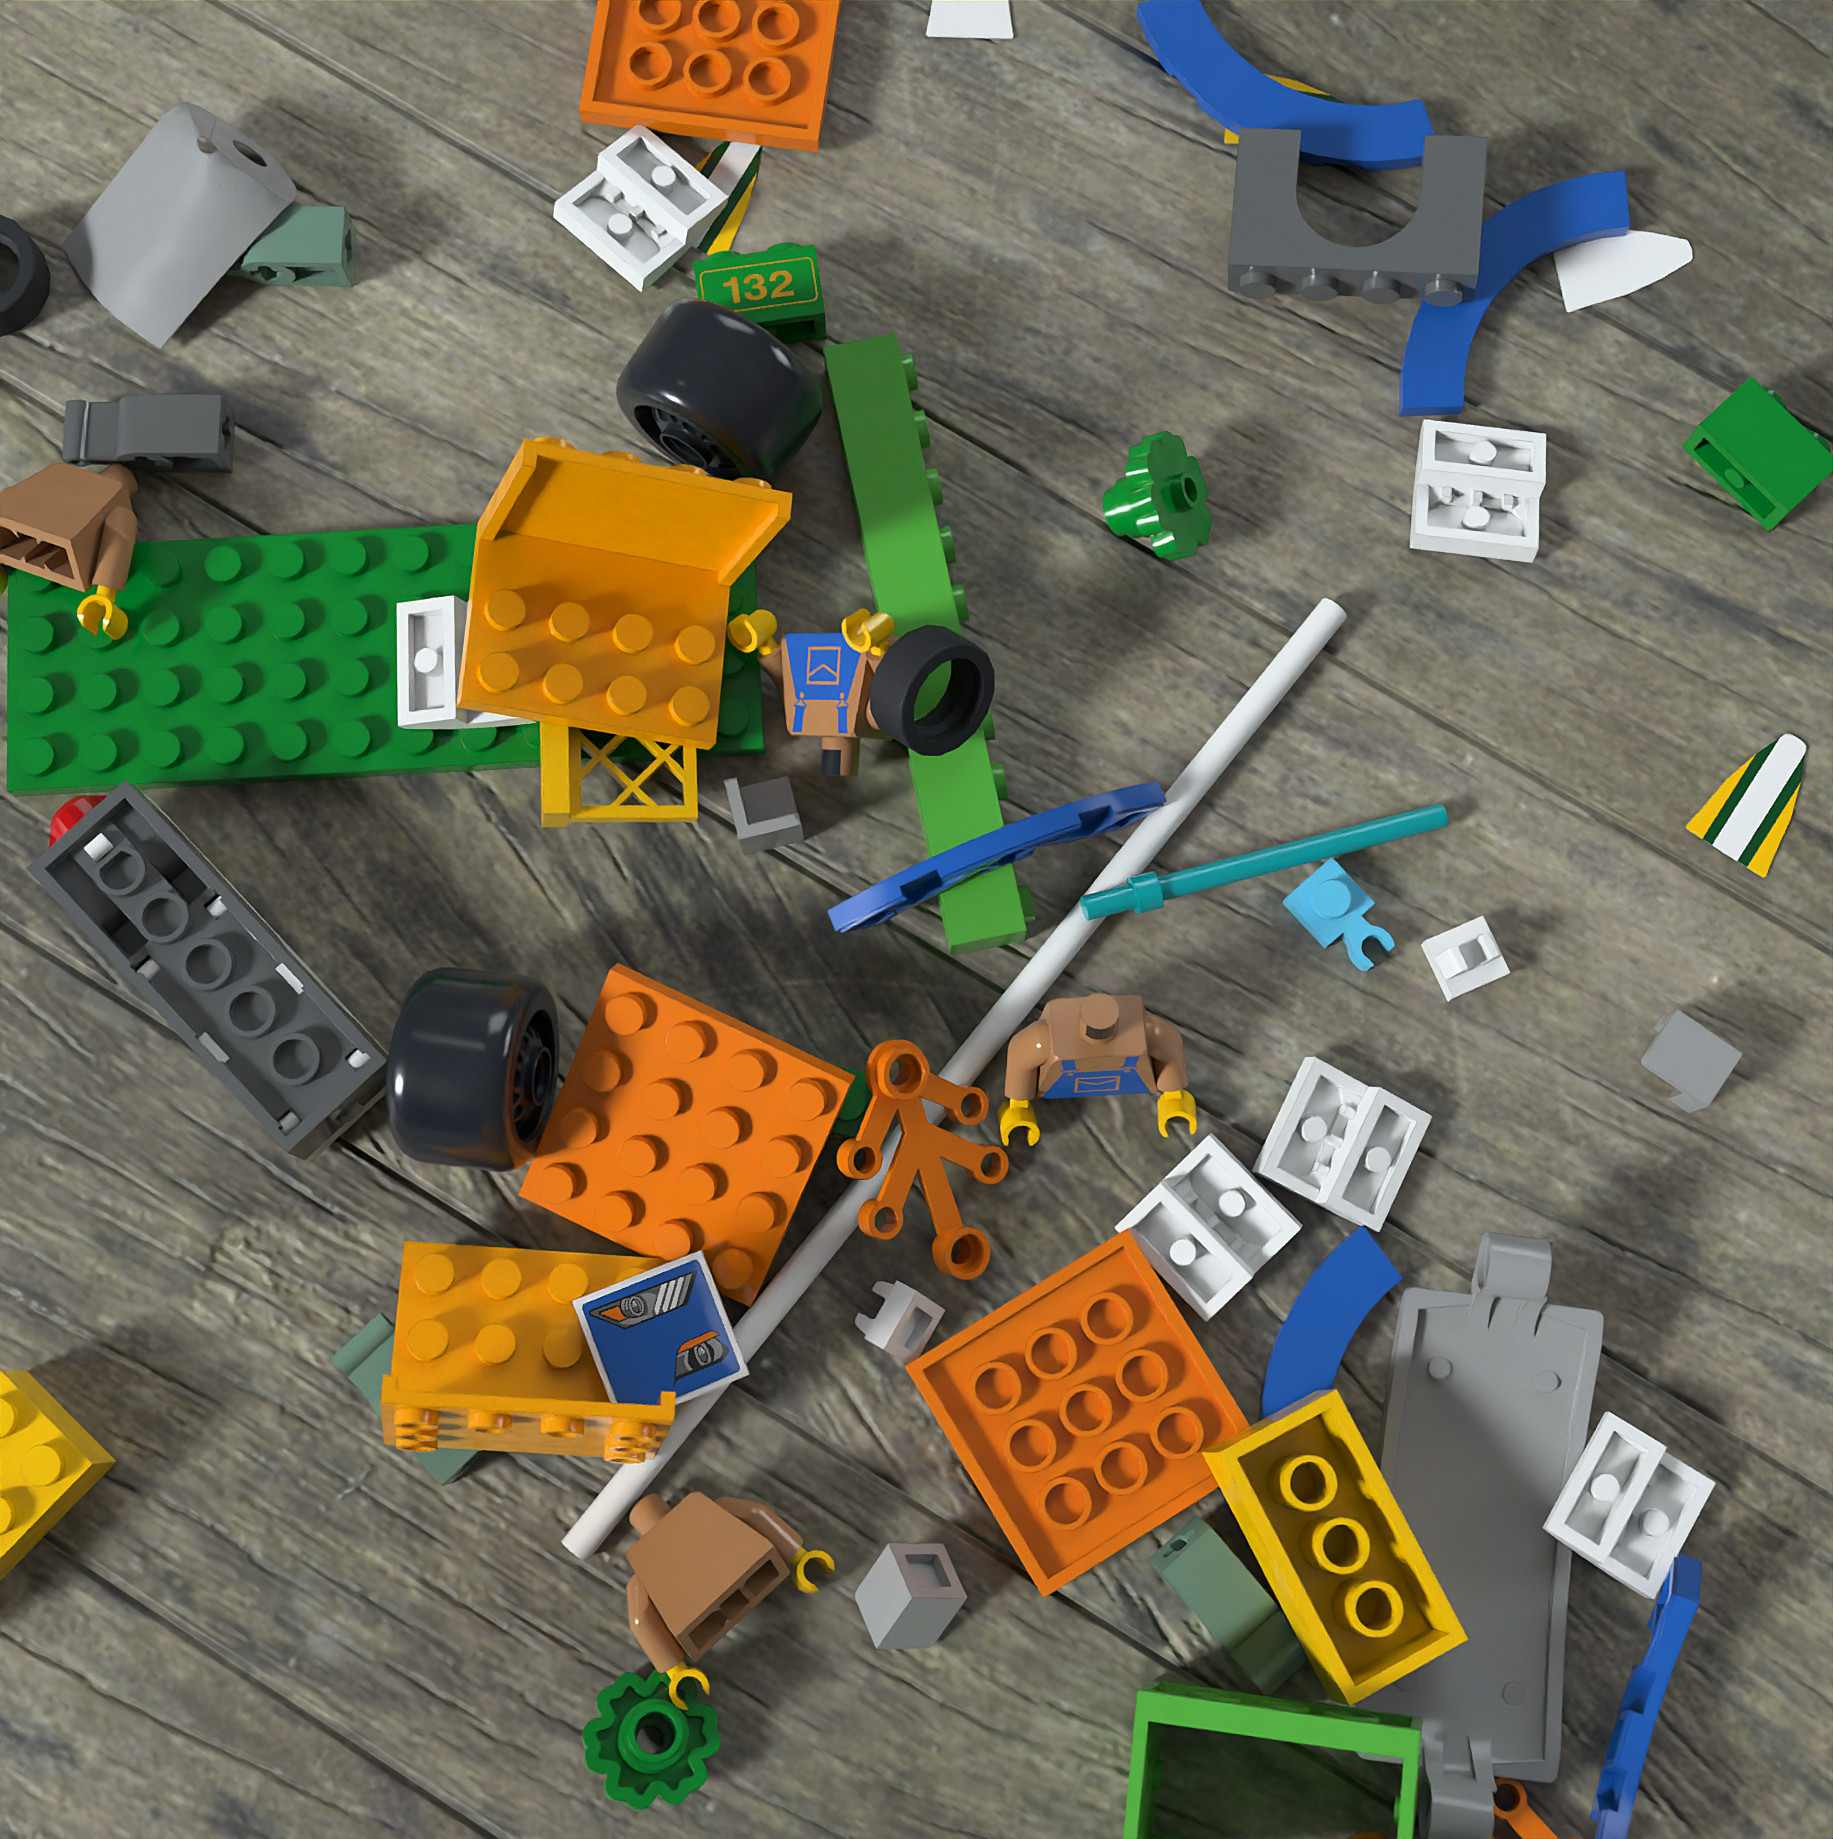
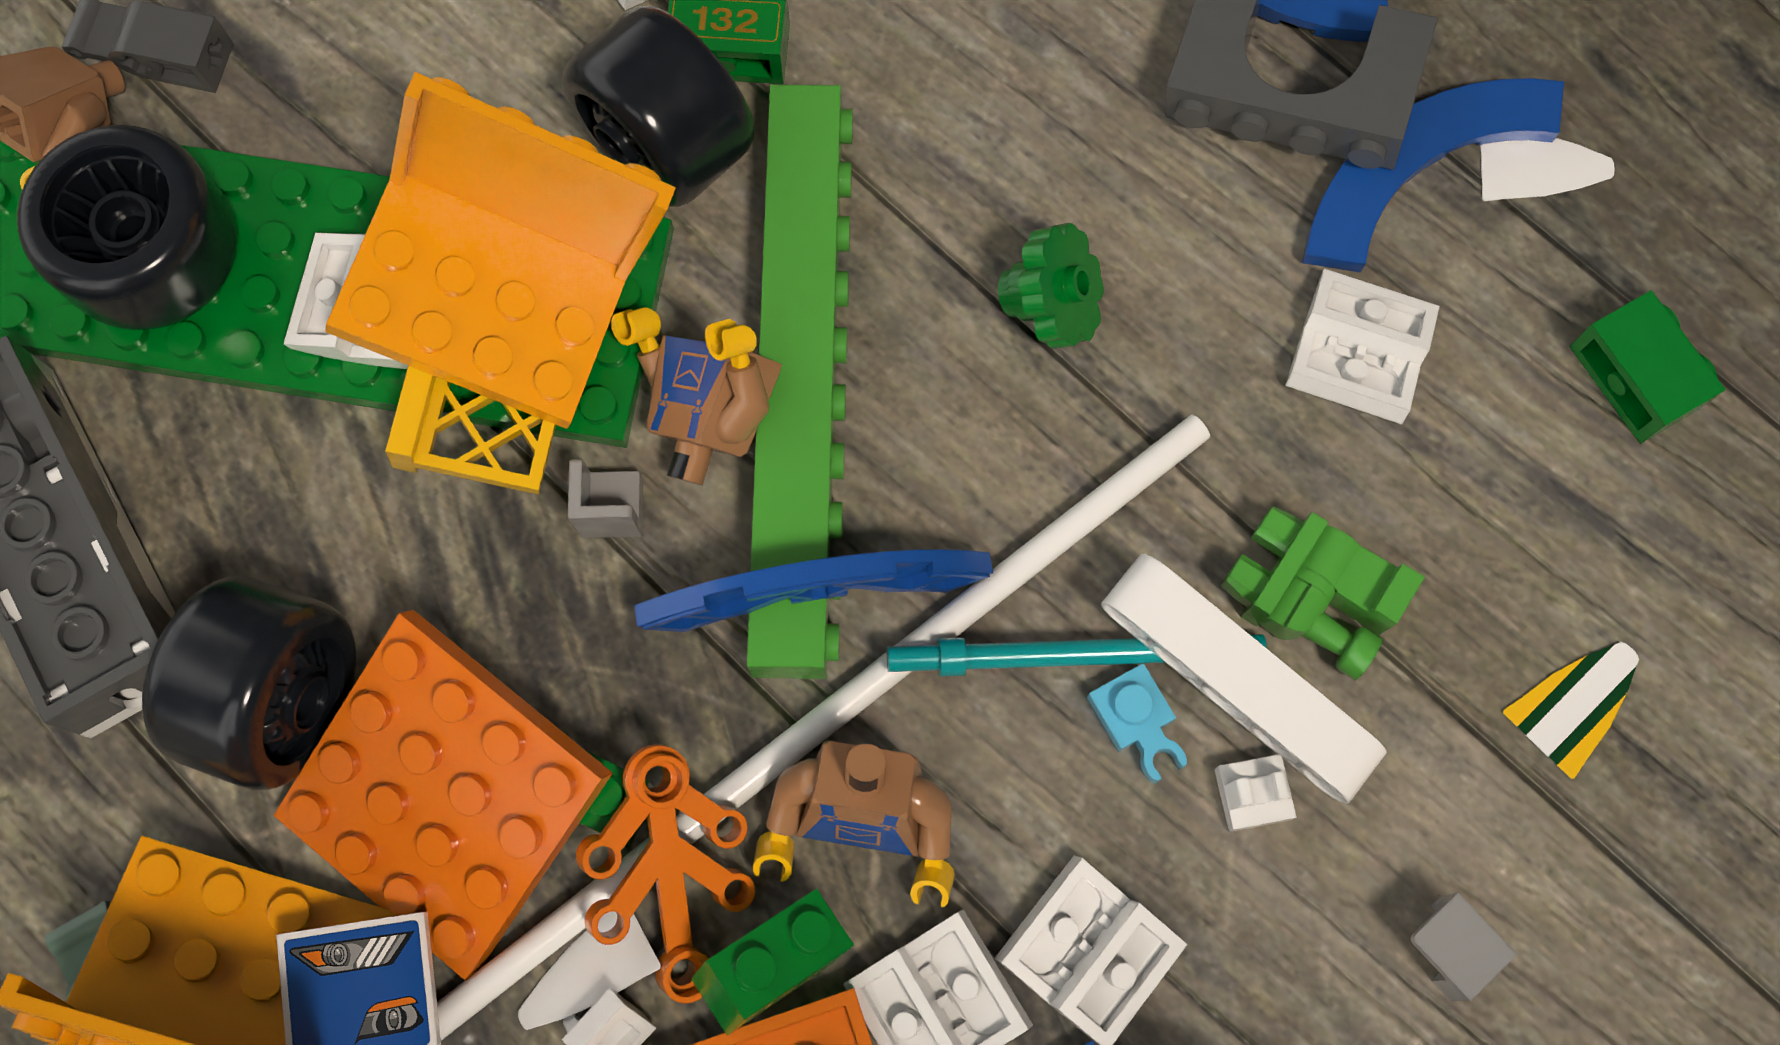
camera: 15 degrees right, 5 degrees down
black tyre [870,625,995,756] -> none
none -> black wheel [17,125,237,330]
none -> white sticker [518,911,661,1030]
none -> green brick [691,888,854,1036]
none -> white beam [1101,554,1387,804]
none -> bright green hips [1220,506,1425,681]

